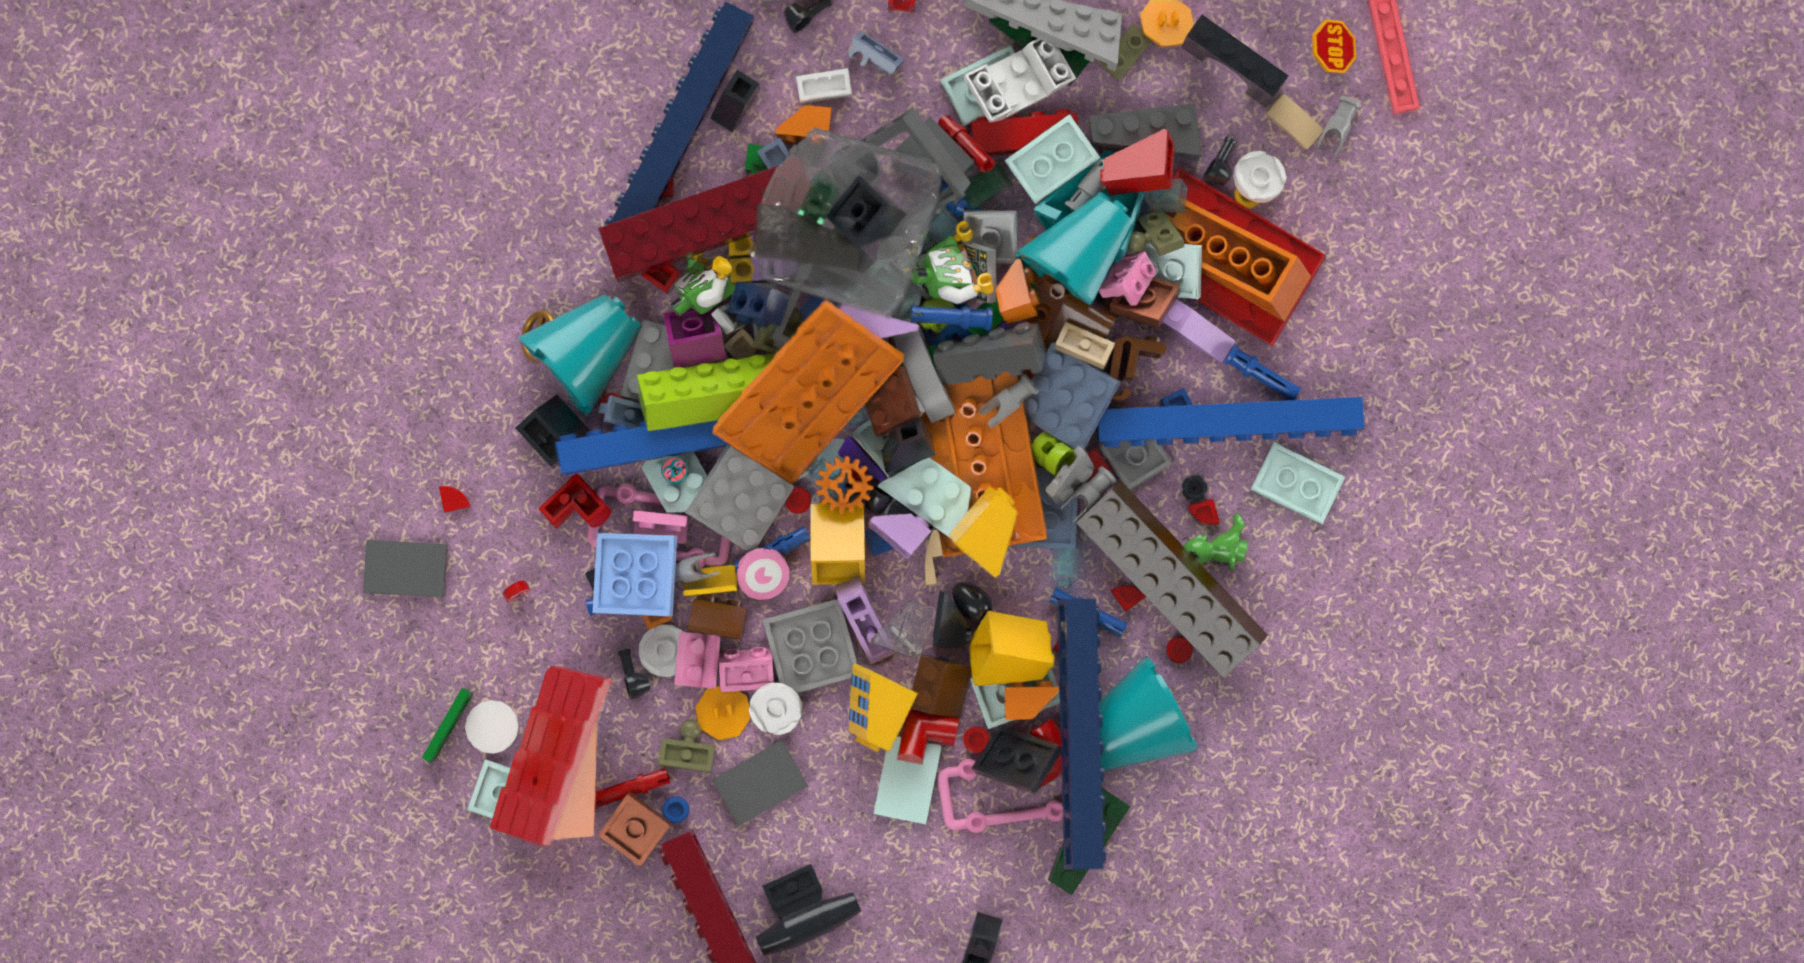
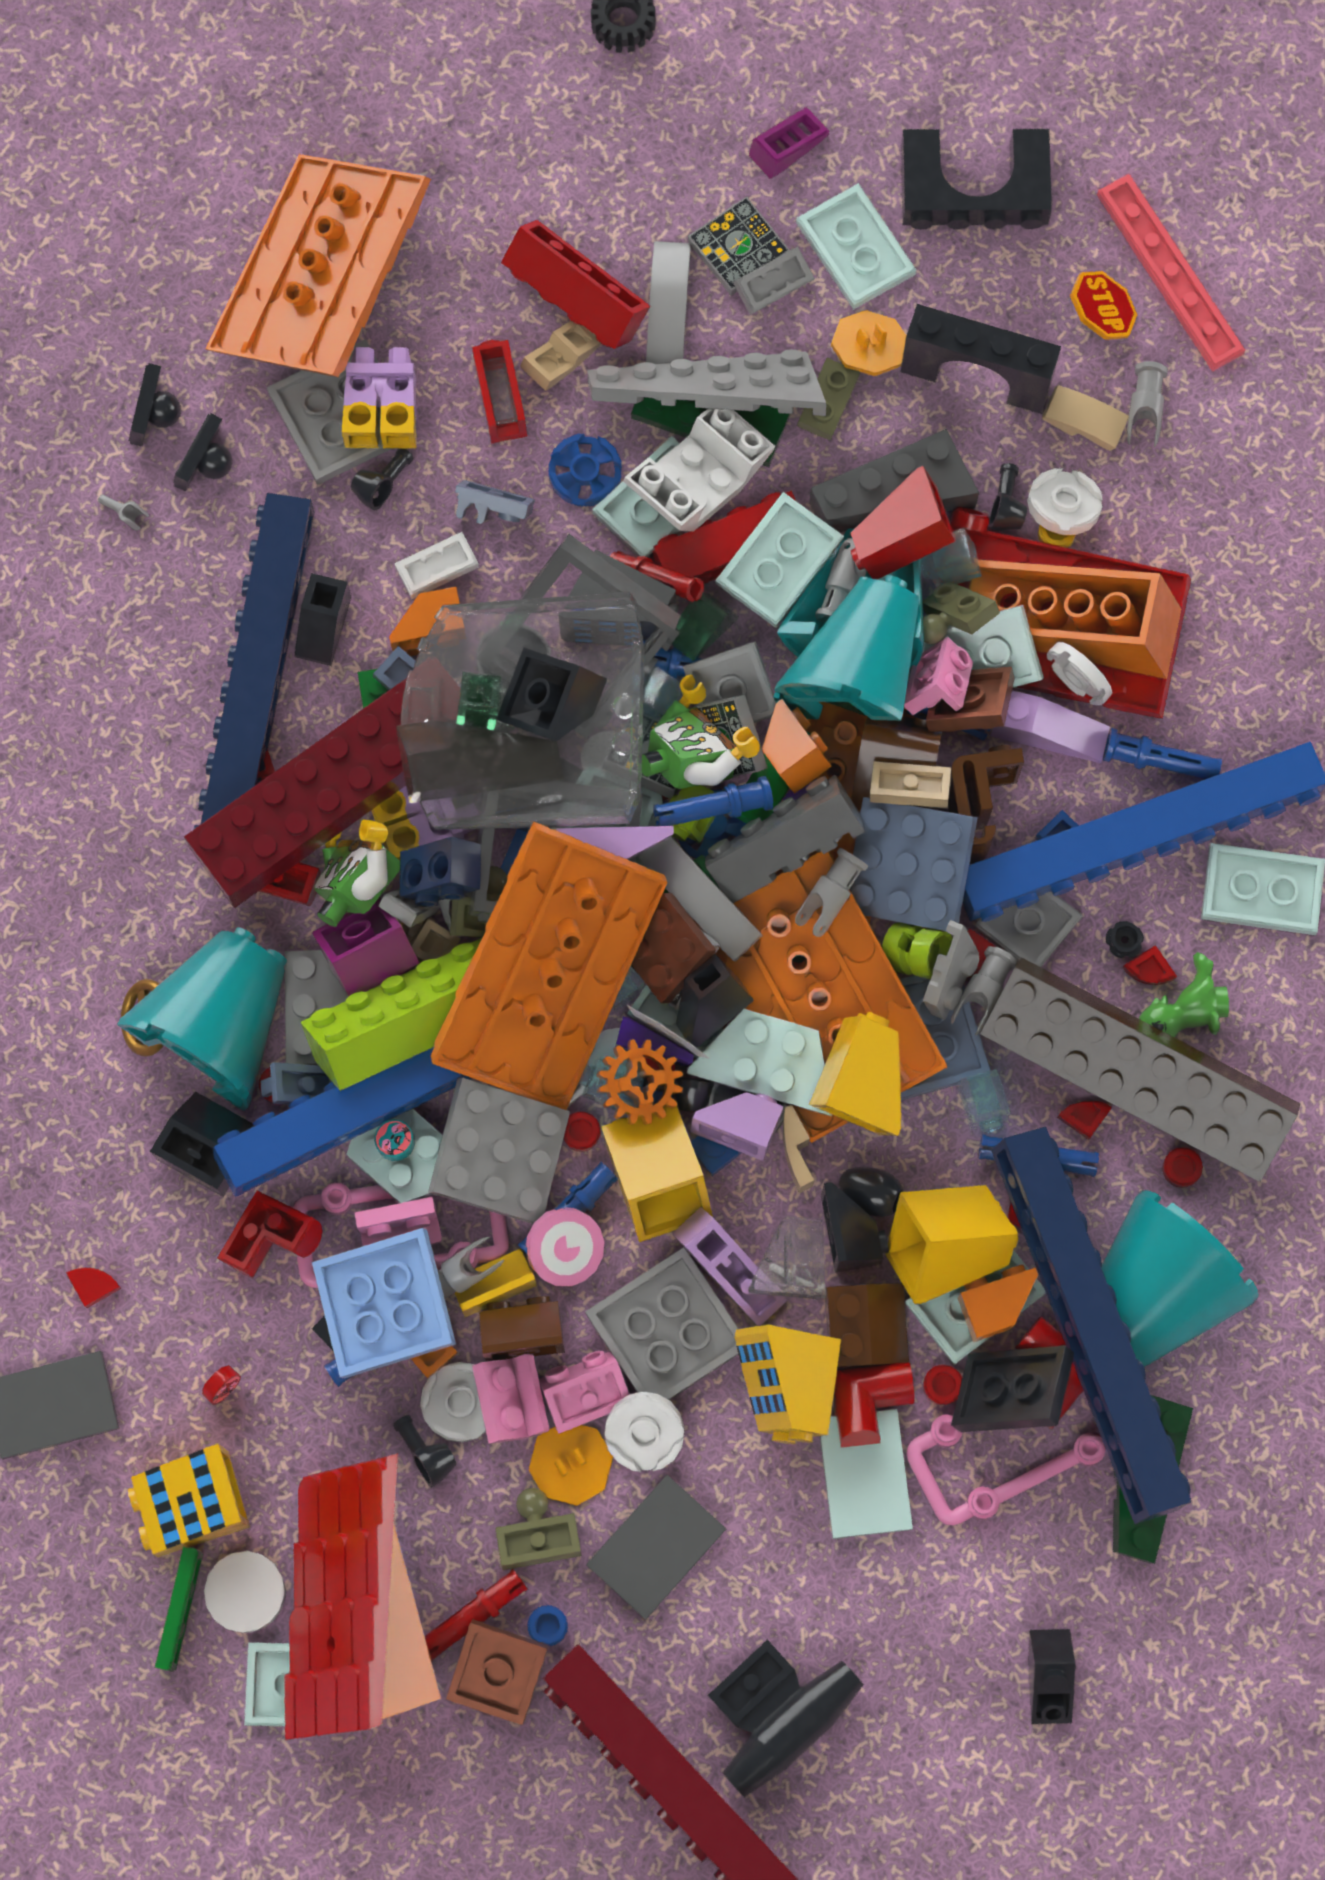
camera: 15 degrees left, 10 degrees down
none -> yellow slope [128,1444,250,1557]
none -> blue piece [548,434,622,506]
none -> red tile [951,507,990,531]
none -> white tile [1047,642,1113,706]

